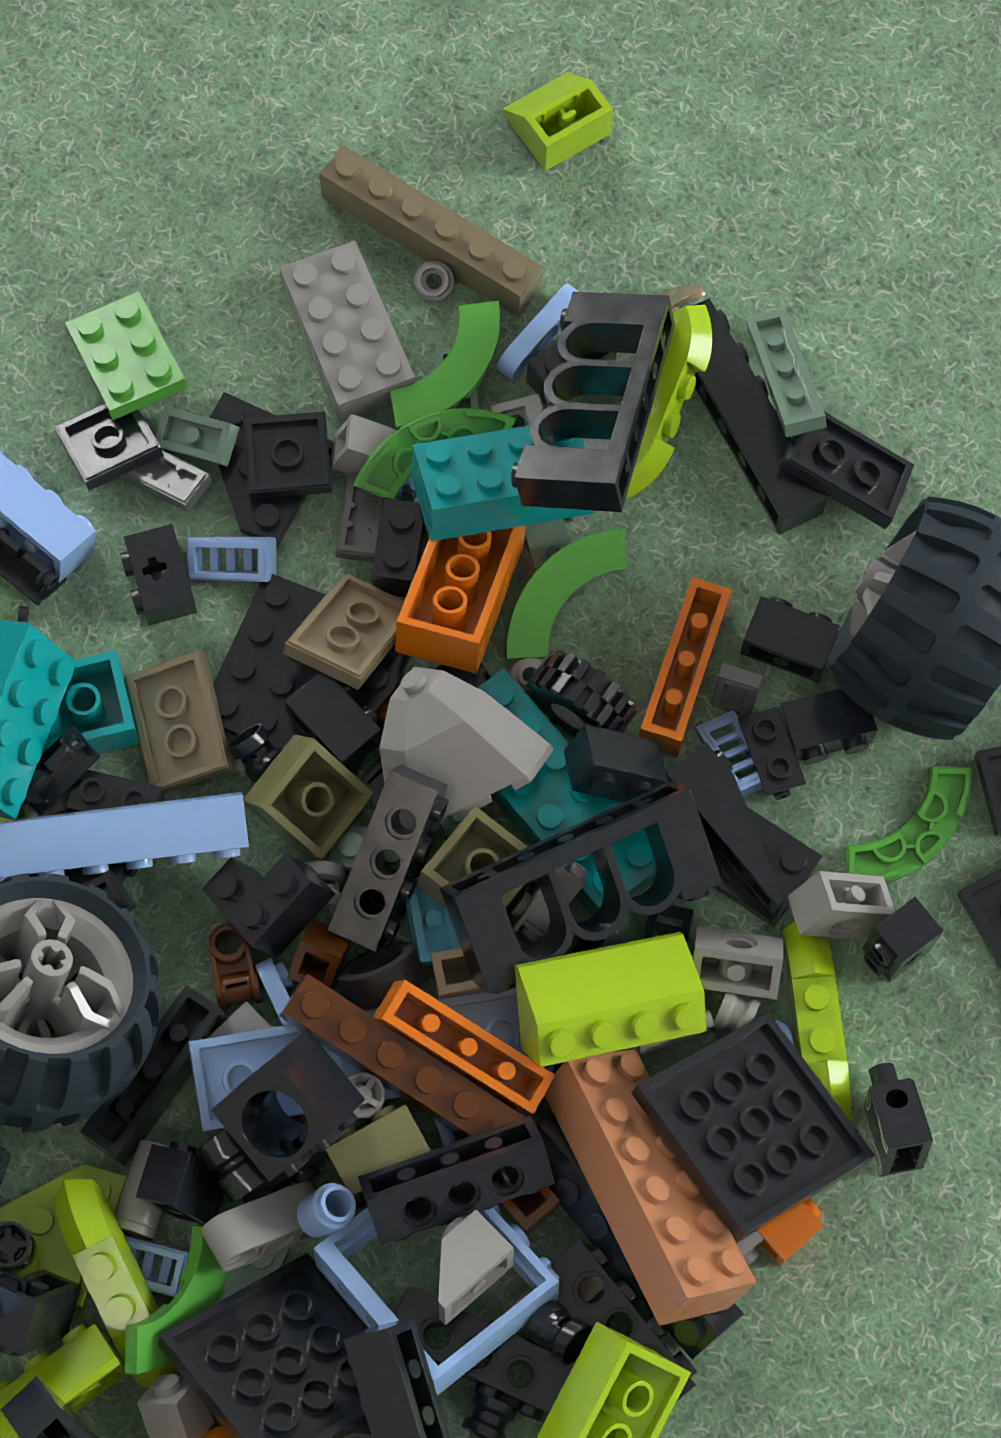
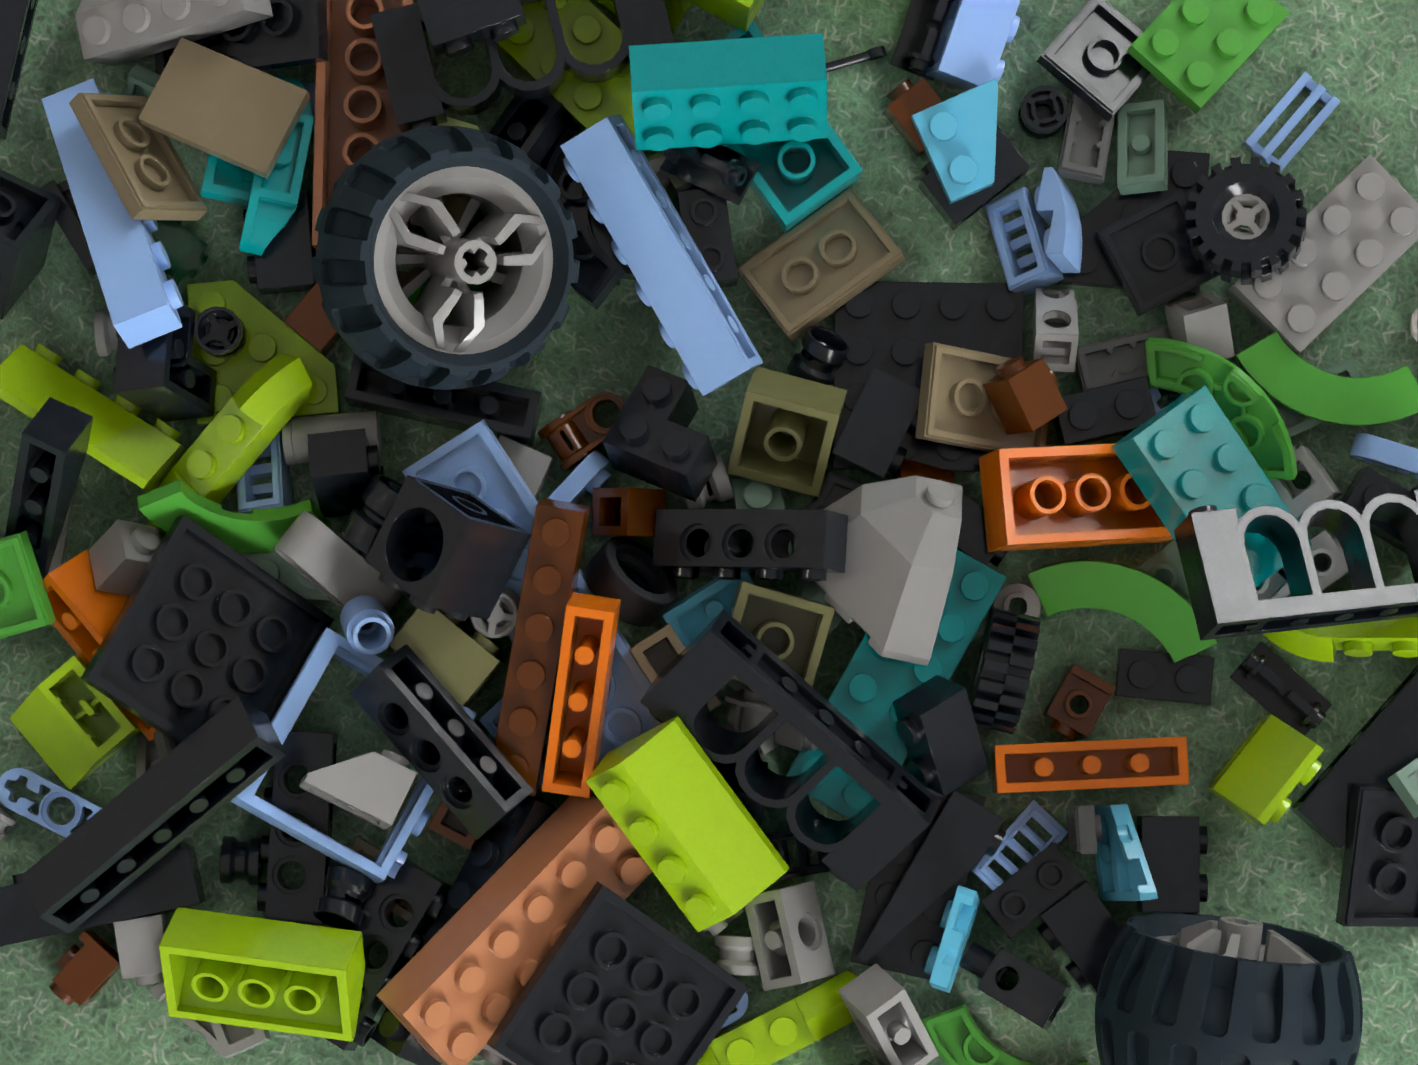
camera: 70 degrees right, 15 degrees up
none -> reddish brown brick [284,283,341,356]
none -> reddish brown brick [883,78,942,157]
none -> medium azure wing [911,79,998,204]
none -> medium azure wing [924,885,981,993]
none -> black torso [959,942,1071,1030]
none -> reddish brown brick [982,356,1068,435]
none -> black wheel [1018,86,1068,140]
none -> light grey leg [1032,288,1079,372]
none -> light blue slope [1034,167,1082,273]
none -> reddish brown brick [1043,664,1116,741]
none -> medium azure wing [1094,804,1158,901]
none -> black plate [1114,649,1215,705]
none -> black wheel [1185,157,1307,285]
none -> lime slope [1206,714,1324,825]
none -> black hinge [1230,642,1332,736]
none -> light blue tile [1243,71,1341,172]

